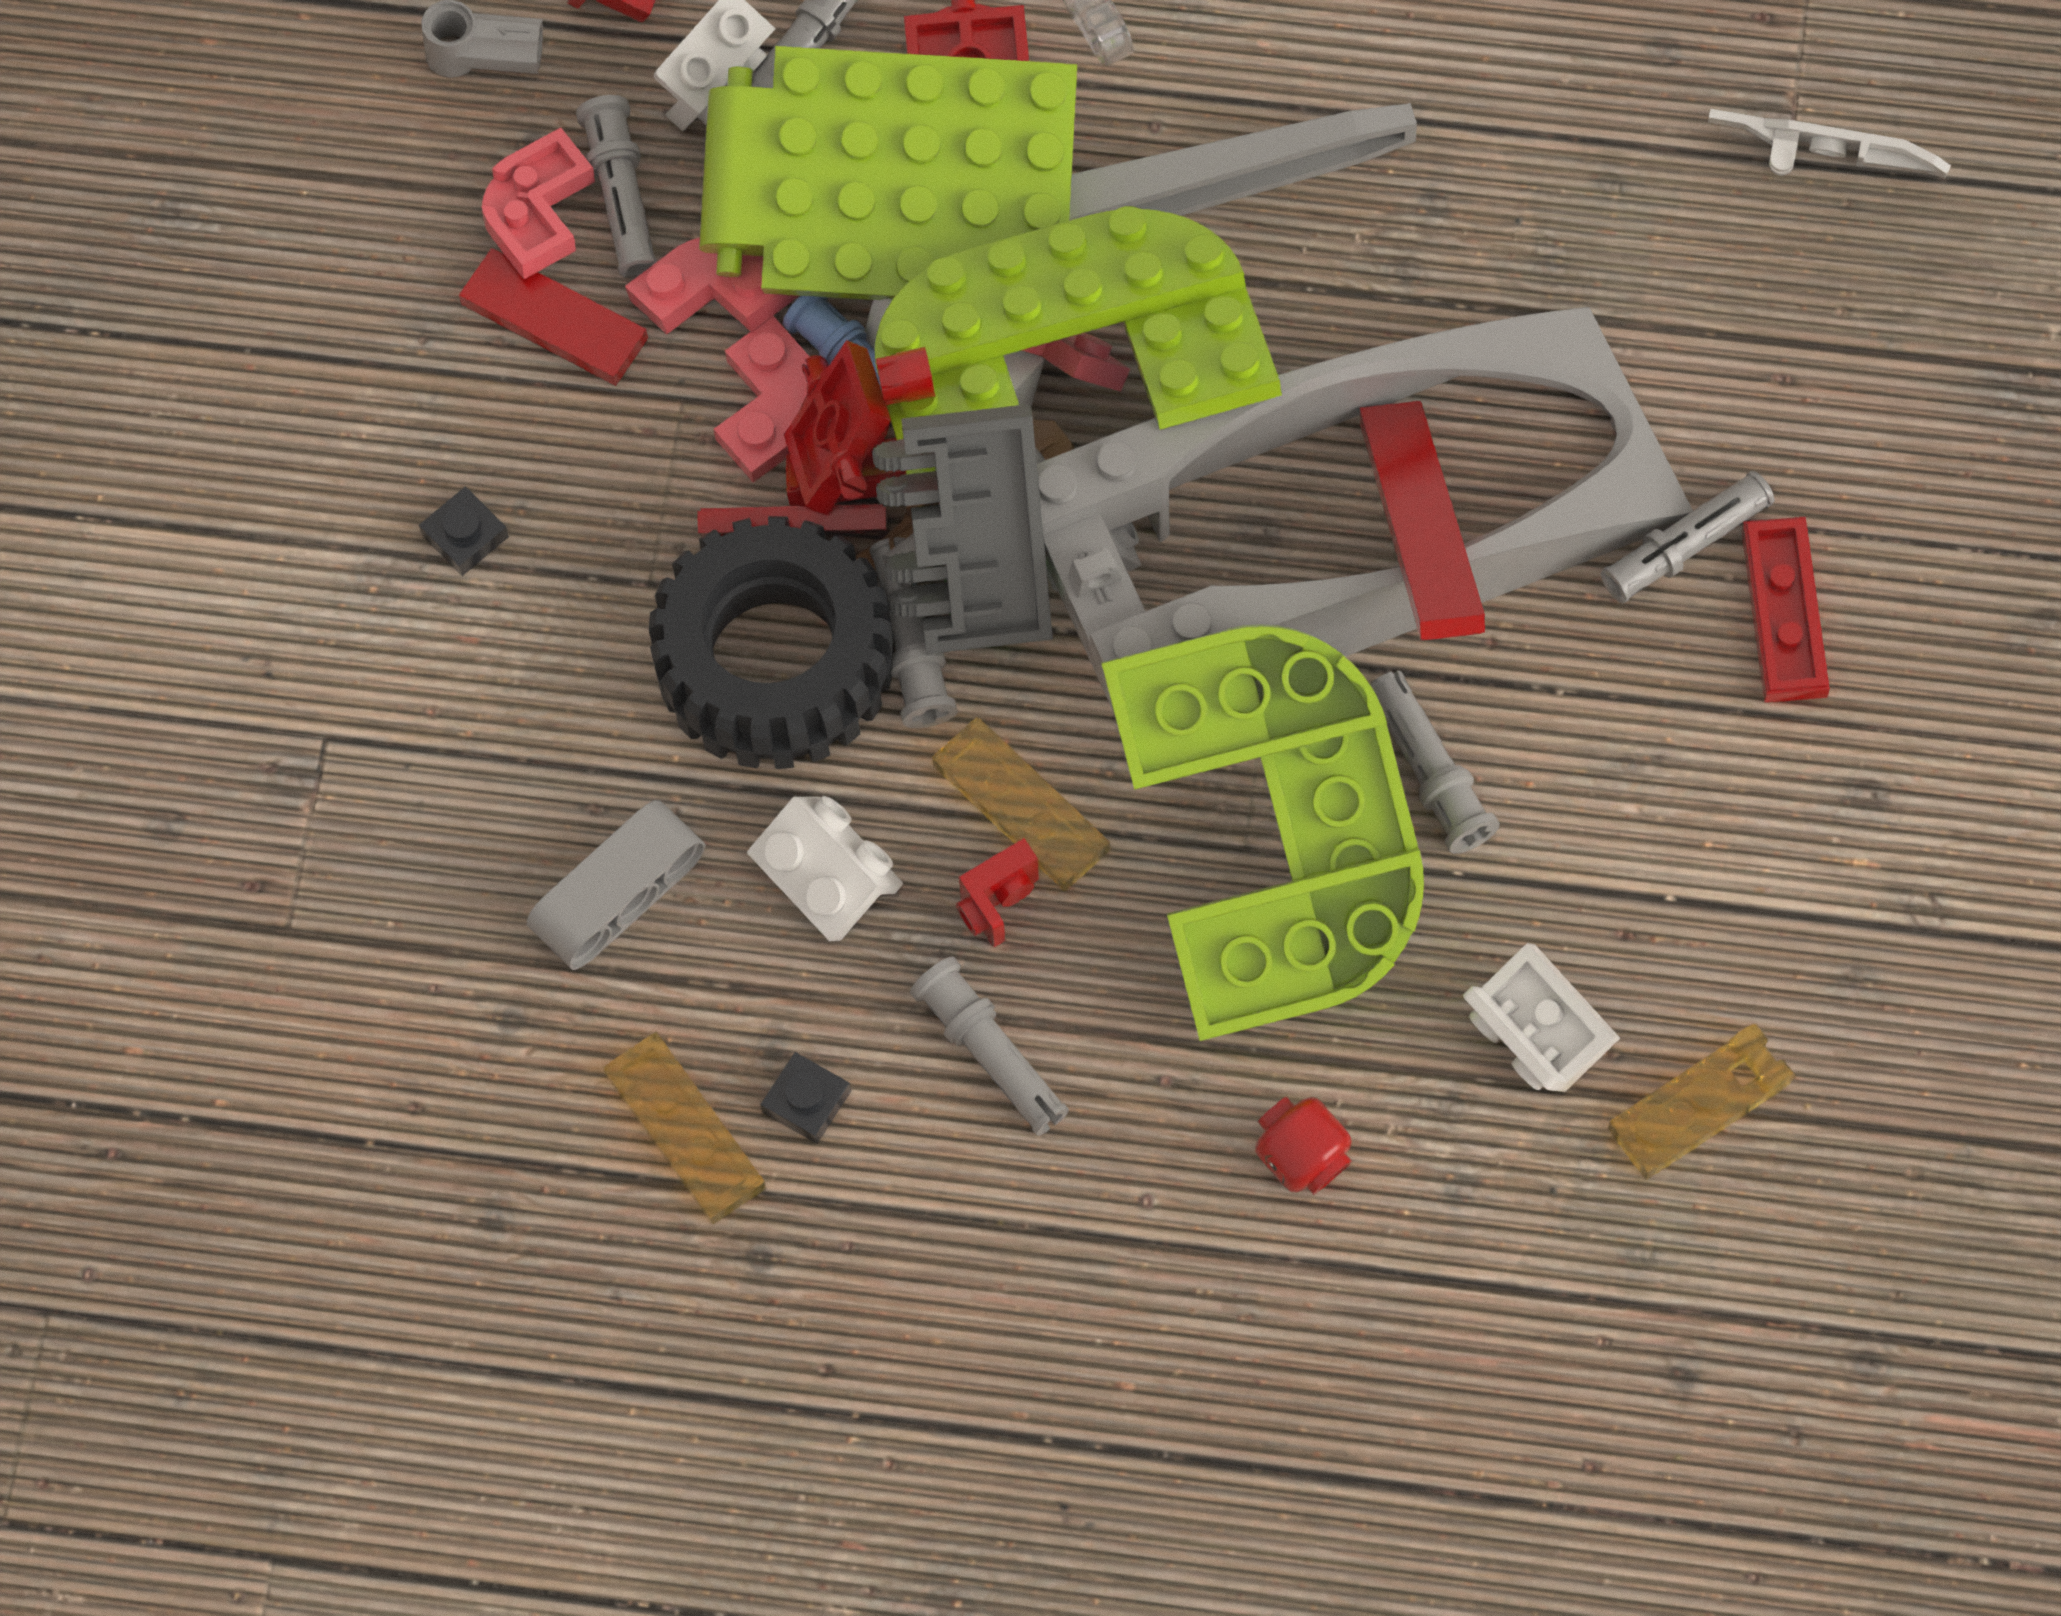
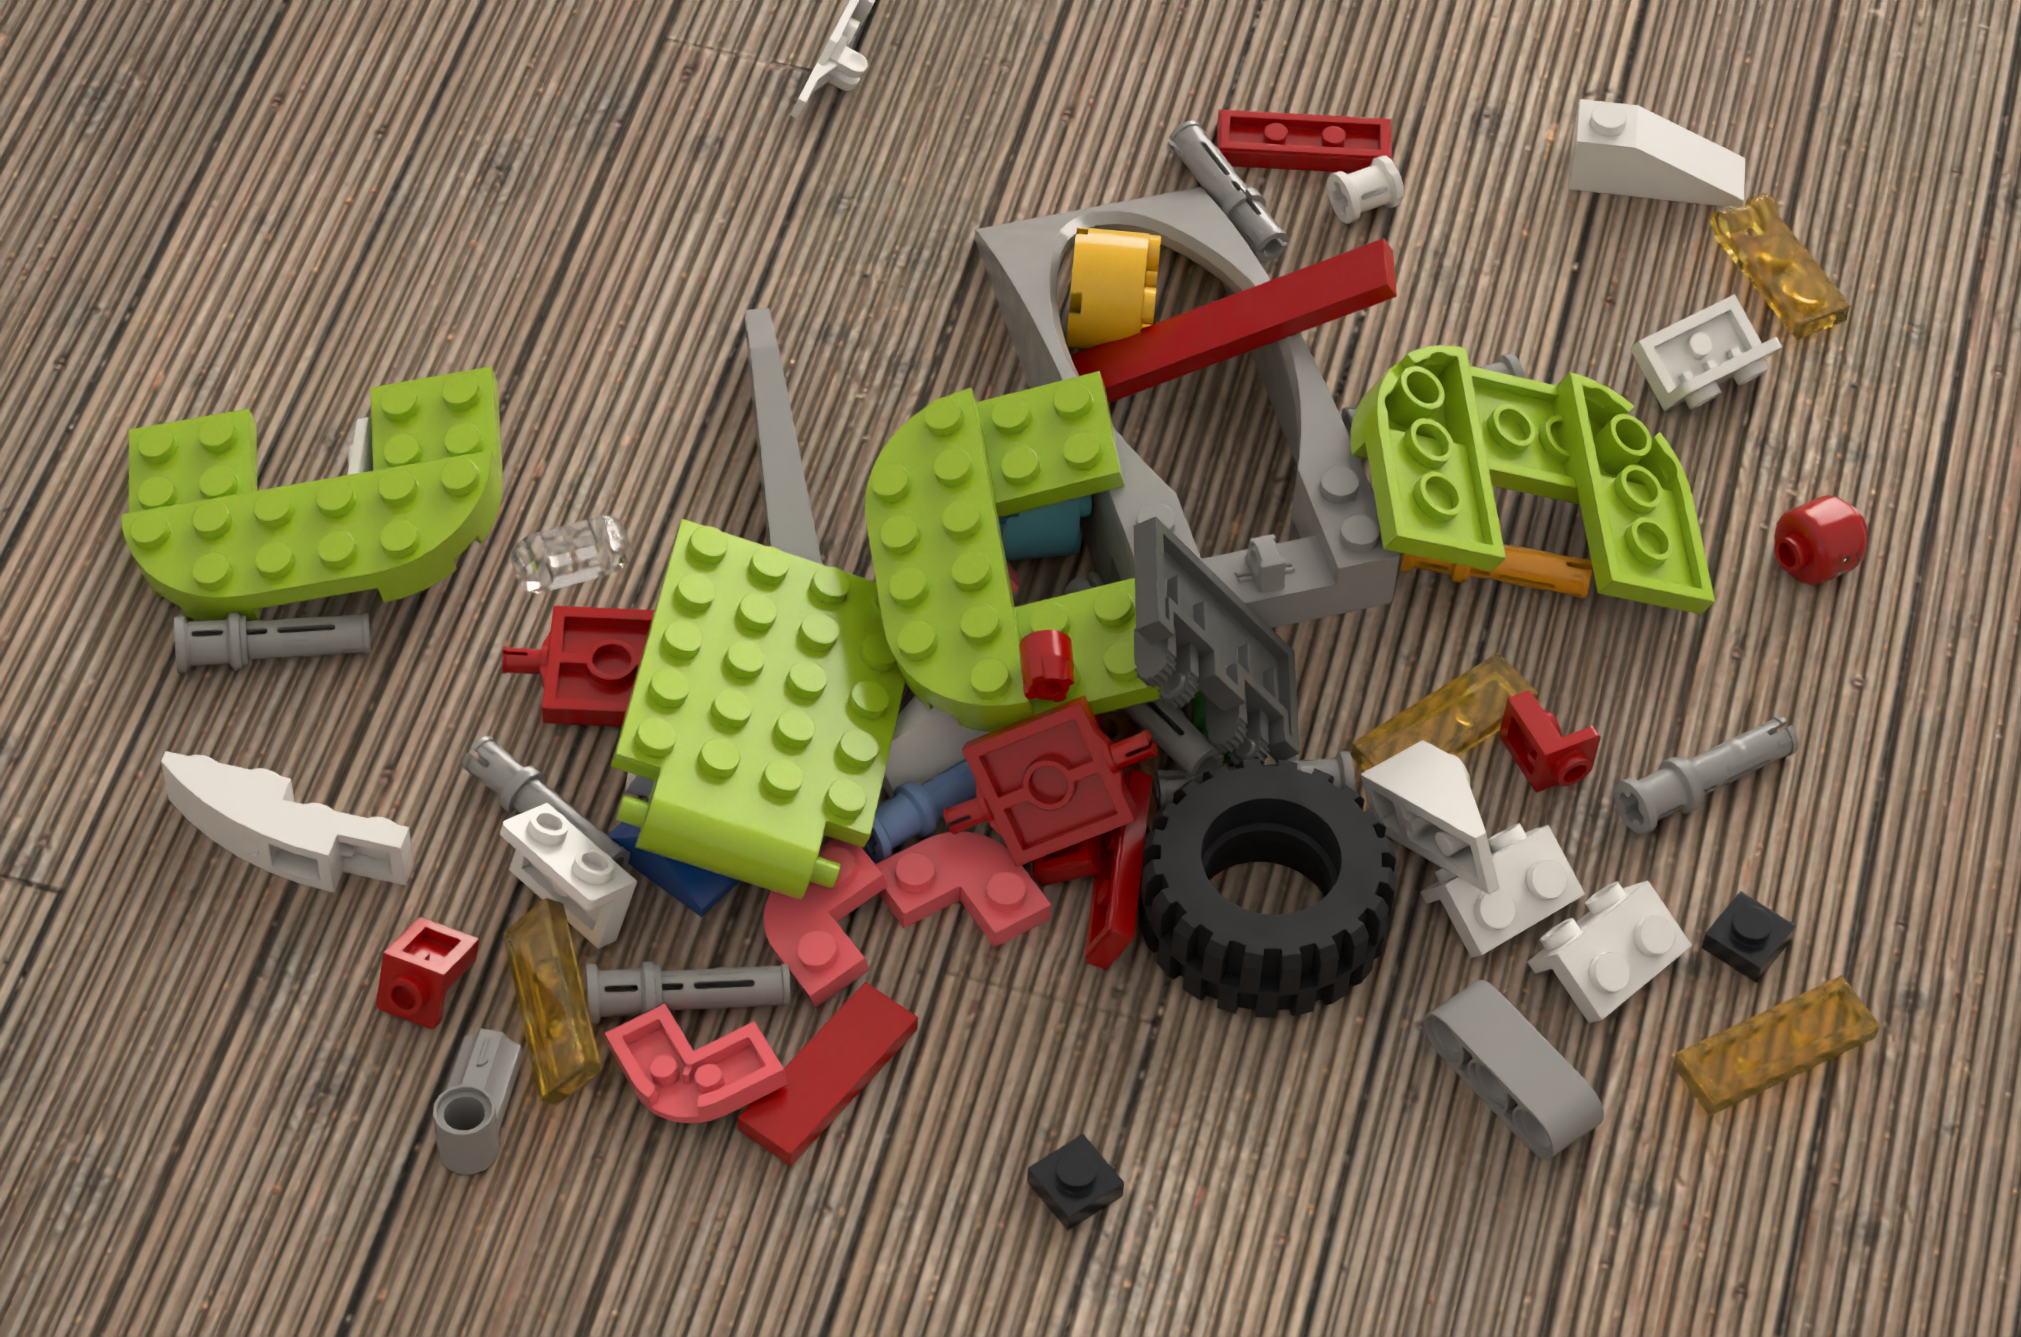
camera: 90 degrees left, 15 degrees down
none -> clear yellow tile [503,898,602,1105]
none -> yellow brick [1066,227,1161,349]
none -> white bush [1327,156,1404,224]
none -> white slope [1361,740,1499,894]
none -> light orange pin [1399,544,1592,599]
none -> white bracket [1527,880,1692,1023]
none -> white slope [1568,99,1745,208]

